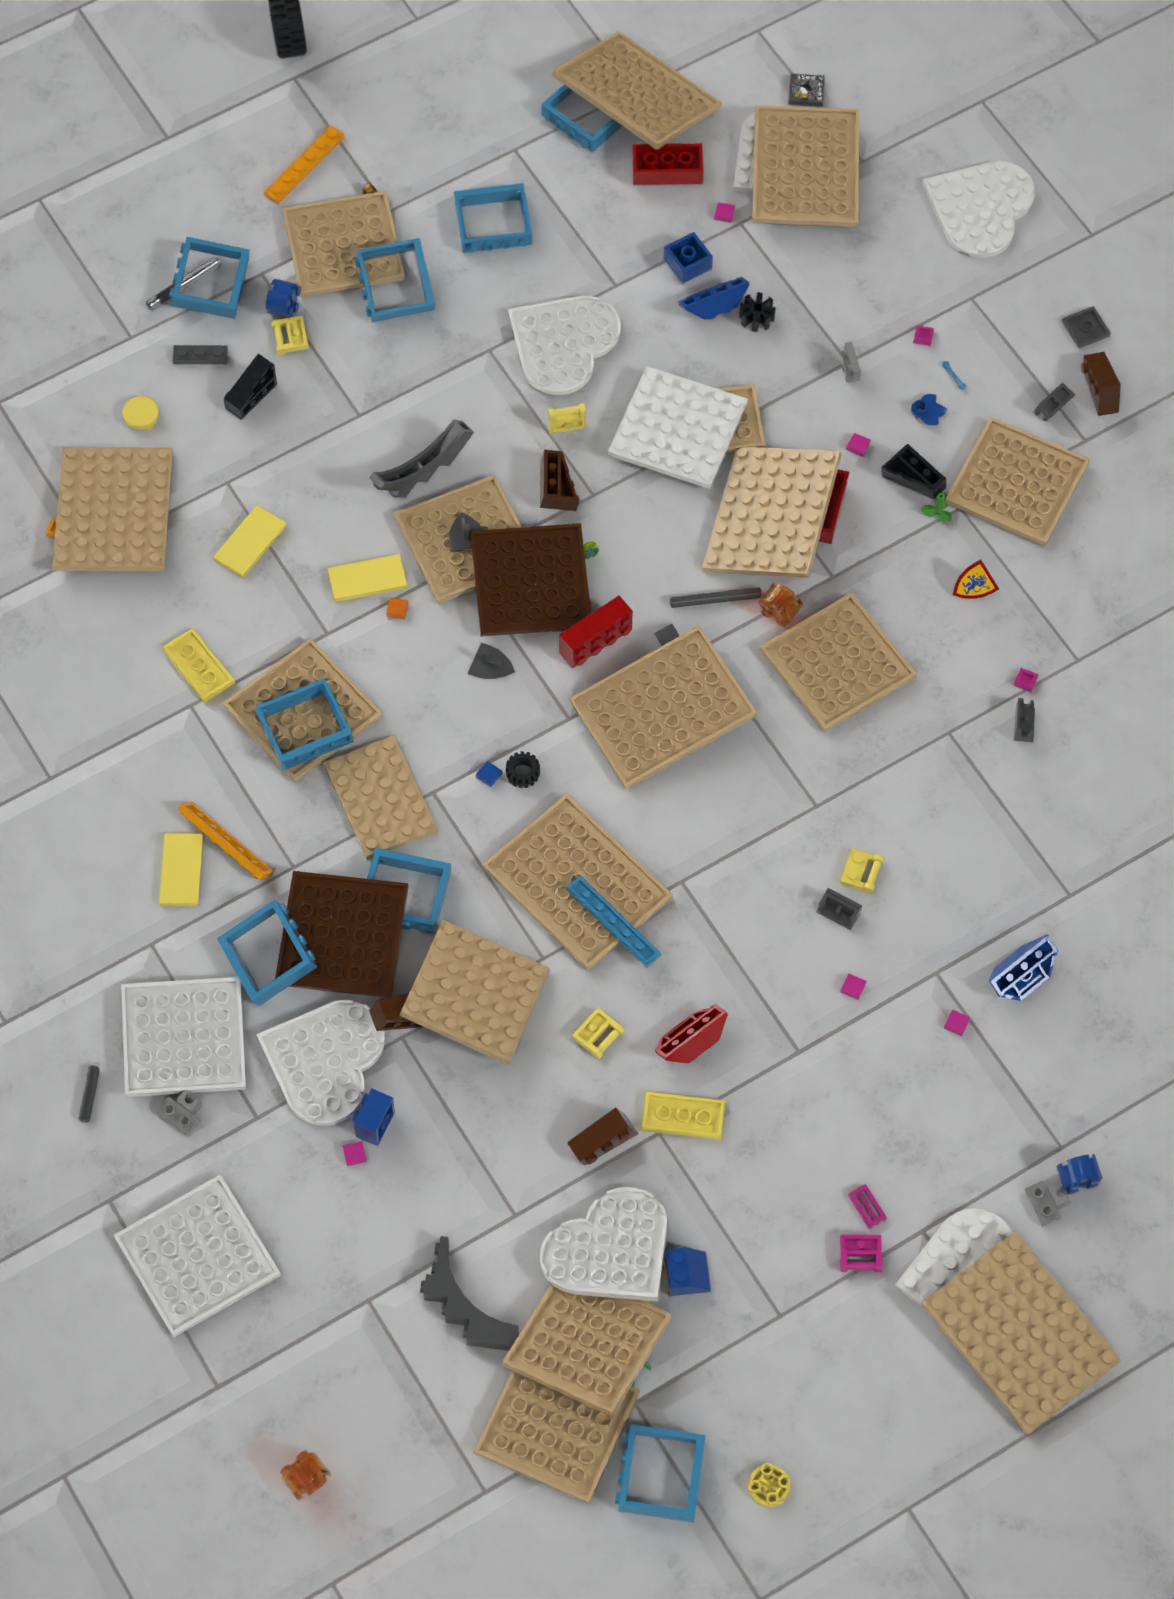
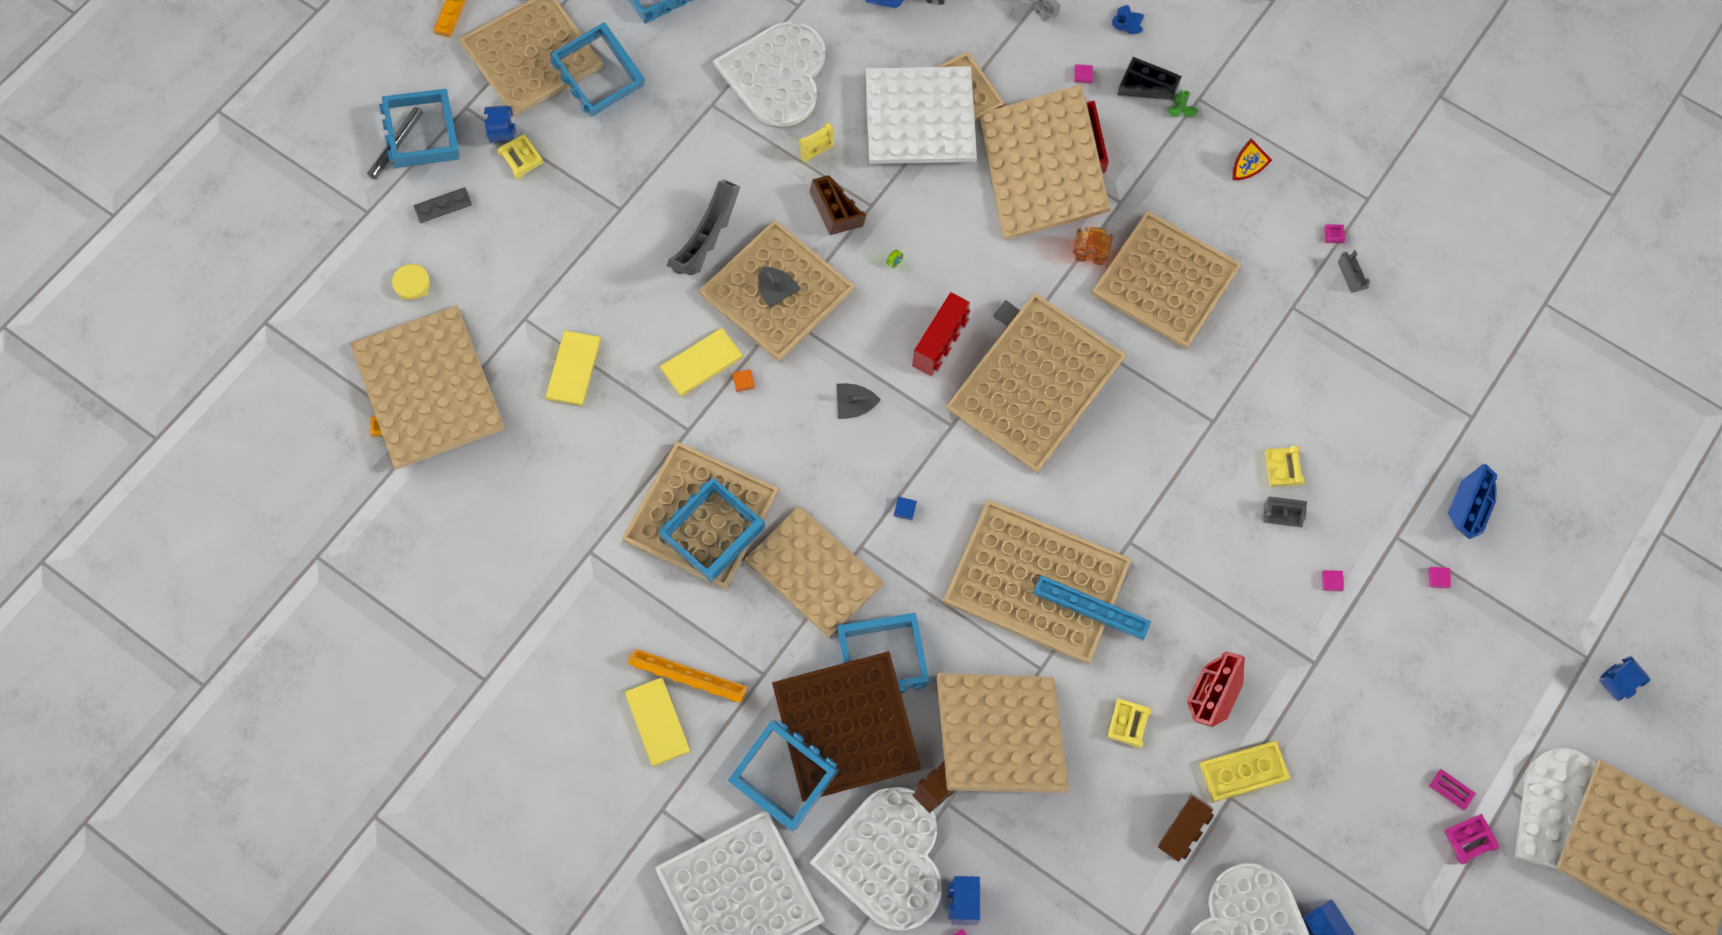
camera: 25 degrees left, 5 degrees up
light yellow tile [162,628,235,703] -> none
black wedge [224,353,277,420] -> none
reddish brown plate [470,523,591,637] -> none
black tyre [506,751,540,788] -> none
dark grey axle [670,587,762,608] -> none
tan plate [945,417,1090,546] -> none
light grey plate [1025,1181,1070,1226] -> none

